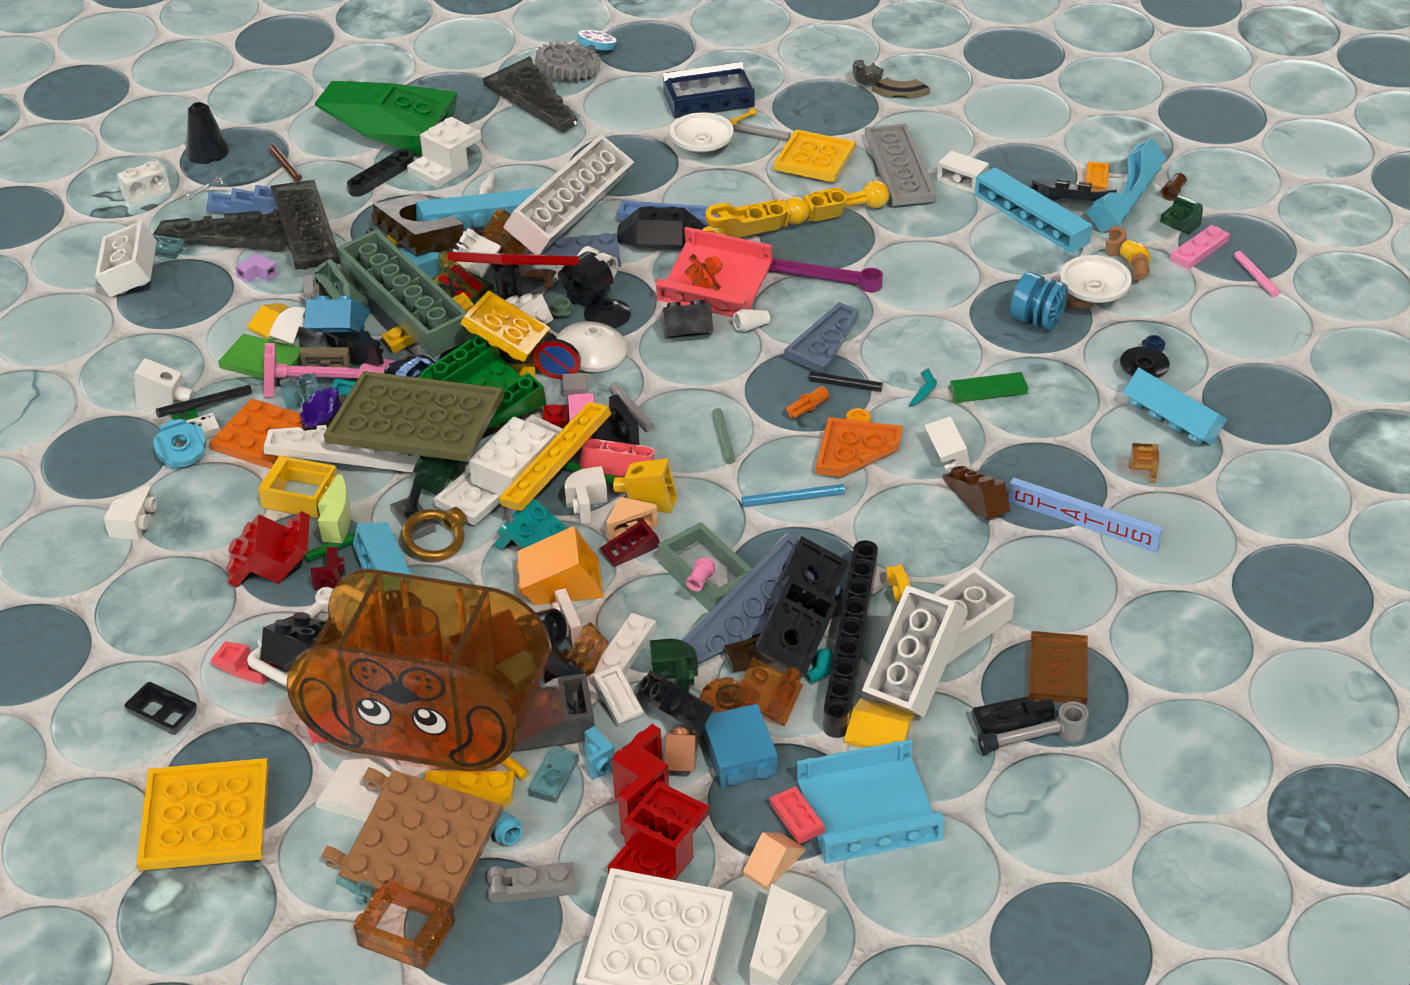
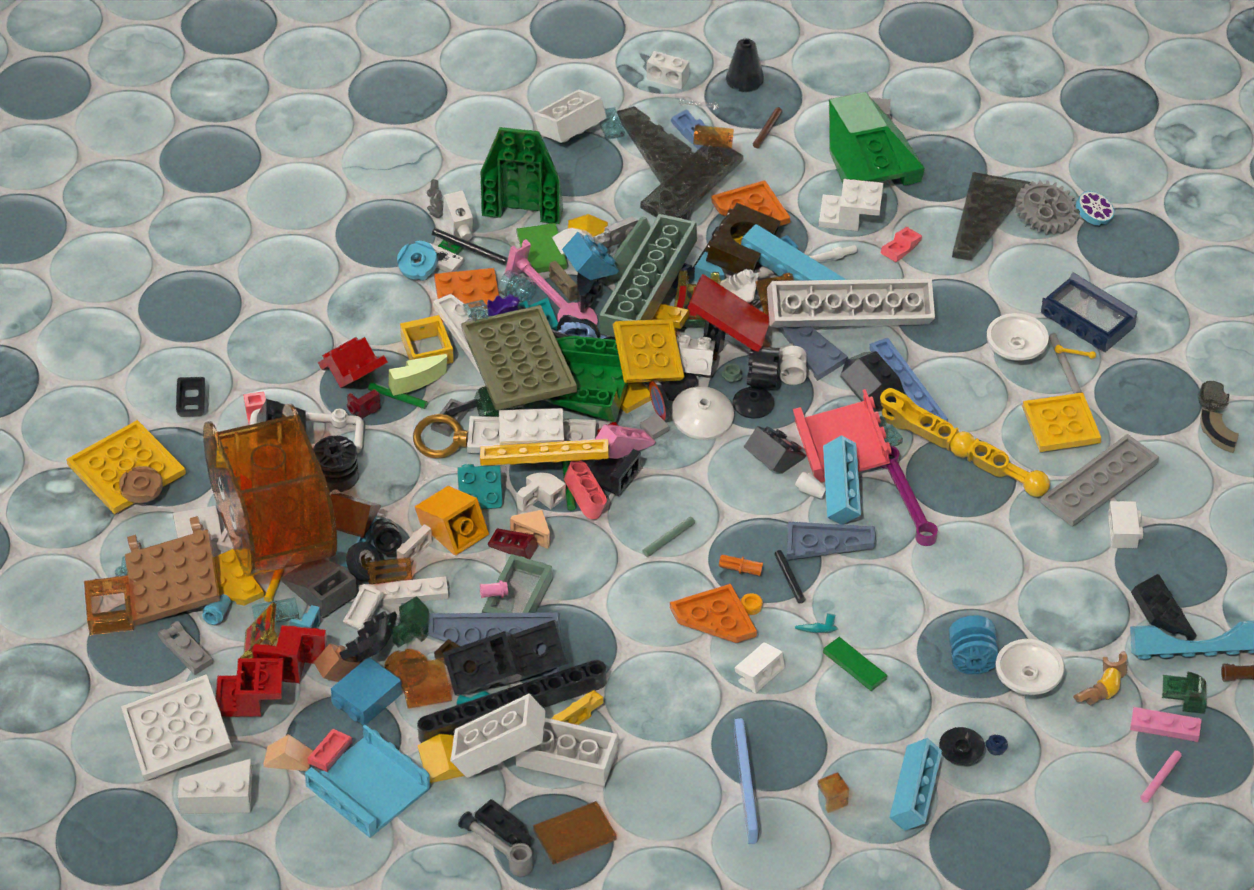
camera: 55 degrees right, 5 degrees up
white slope [104,486,157,540] -> none
lavender piece [235,253,278,283] -> none
black beam [347,149,414,197] -> none
medium azure brick [353,522,412,595] -> none
light grey bar [609,383,654,431] -> none
yellow torso [613,459,678,513] -> none
clear orange hips [684,253,723,291] -> none
dark azure bar [741,484,845,507] -> none
reddish brown slope [943,466,1010,520] -> none
medium azure brick [975,167,1093,254] -> none
light orange tile [1085,161,1109,188] -> none
none -> medium nougat tile [119,466,163,503]
none -> clear yellow flag [240,602,278,658]
none -> dark grey animal [427,179,444,218]
none -> clear light blue plate [463,300,489,321]
none -> green wedge [480,127,563,224]
none -> clear orange hinge [693,125,734,148]
none -> orange plate [711,180,790,226]
none -> medium azure brick [823,435,861,525]
none -> coral slope [880,227,922,262]

